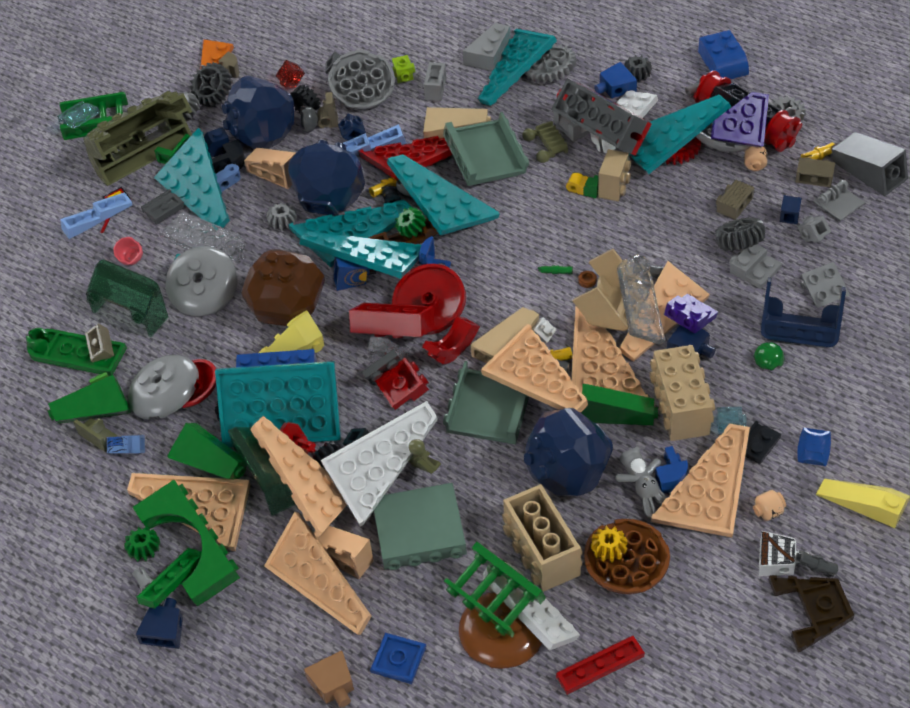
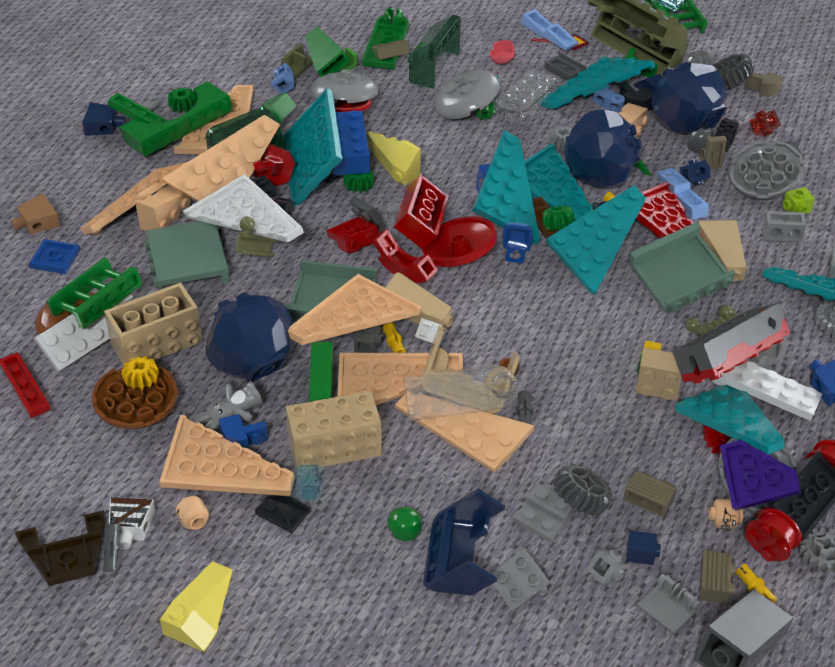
camera: 80 degrees right, 5 degrees down
orange wing [200,39,234,69] -> none
reddish brown rock [242,249,325,326] -> none
green piece [538,265,573,274] -> none
dark purple plate [664,294,718,333] -> none
dark blue torso [666,325,716,359] -> none
blue piece [797,427,831,466] -> none

